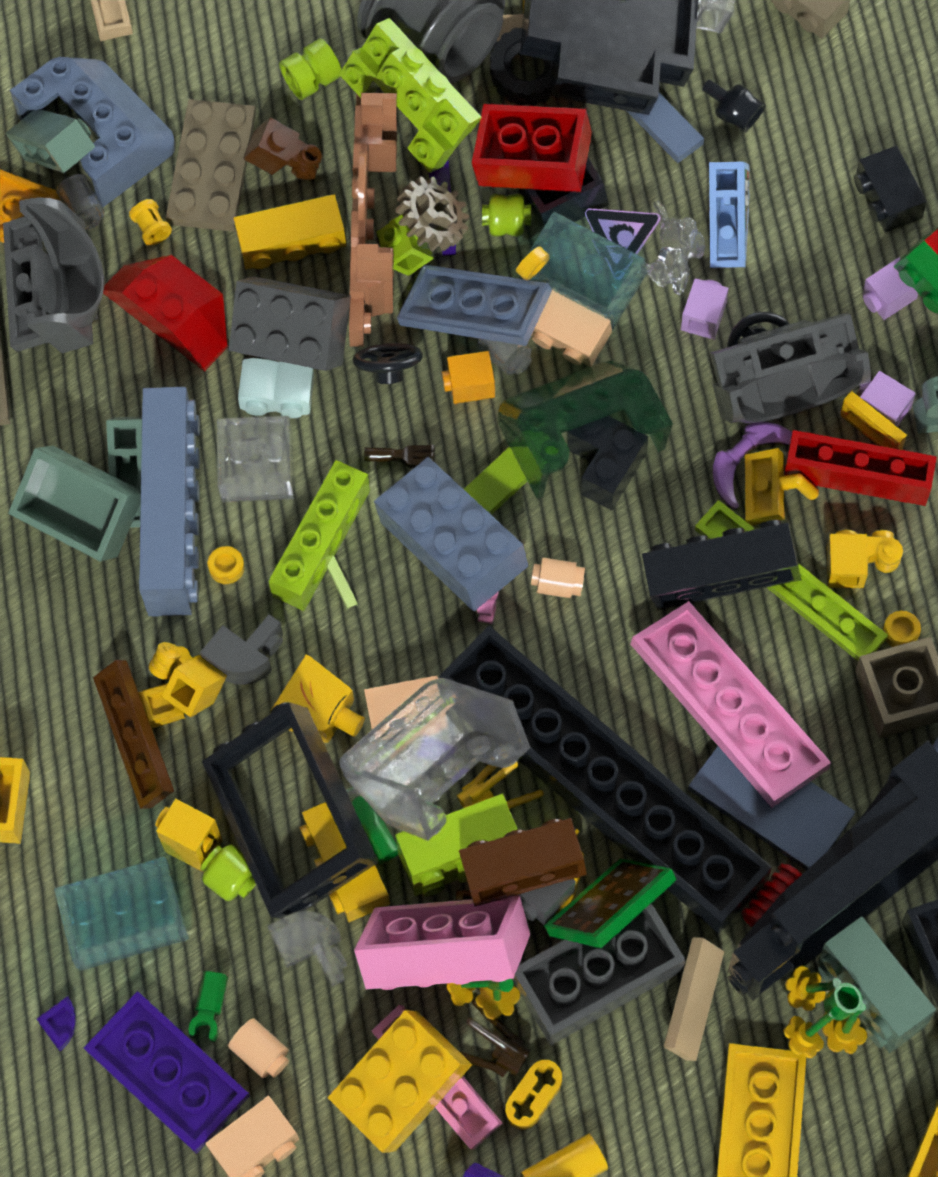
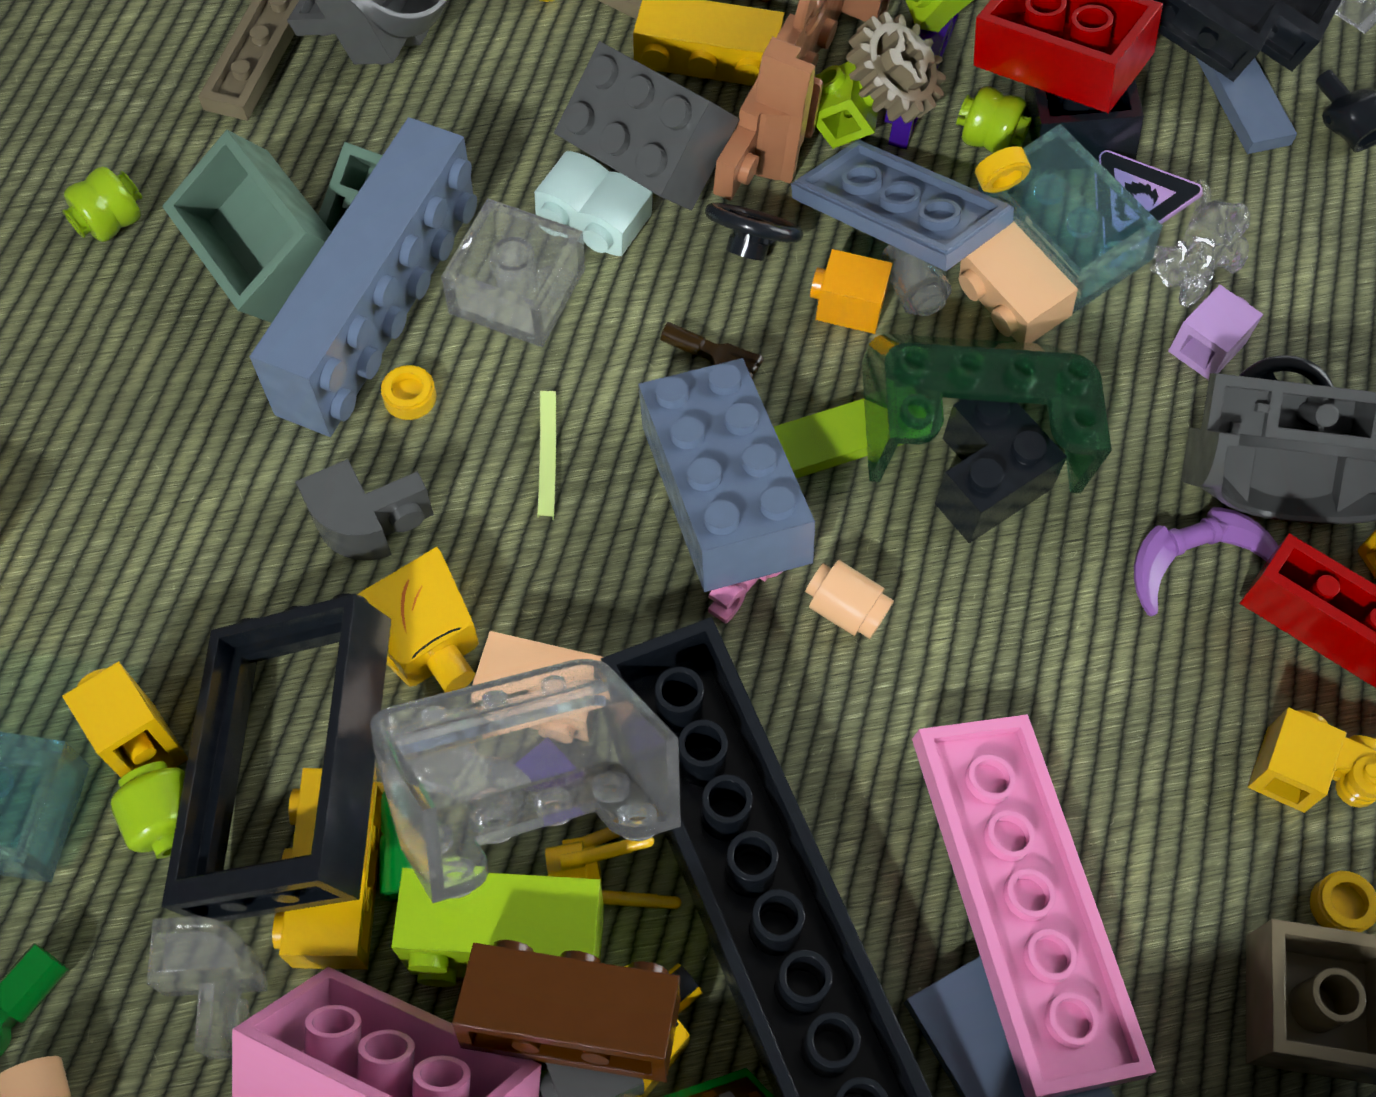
camera: 20 degrees right, 5 degrees down
reddish brown plate [93,660,174,809] -> none
red wedge [103,255,228,372] -> none
yellow tile [139,683,185,728] -> none
yellow brick [149,642,227,718] -> none
lime brick [269,460,370,611] -> none
black brick [642,520,802,610] -> none
lime plate [695,500,888,661] -> none
light blue slope [709,162,749,268] -> none
yellow plate [745,448,819,526] -> none

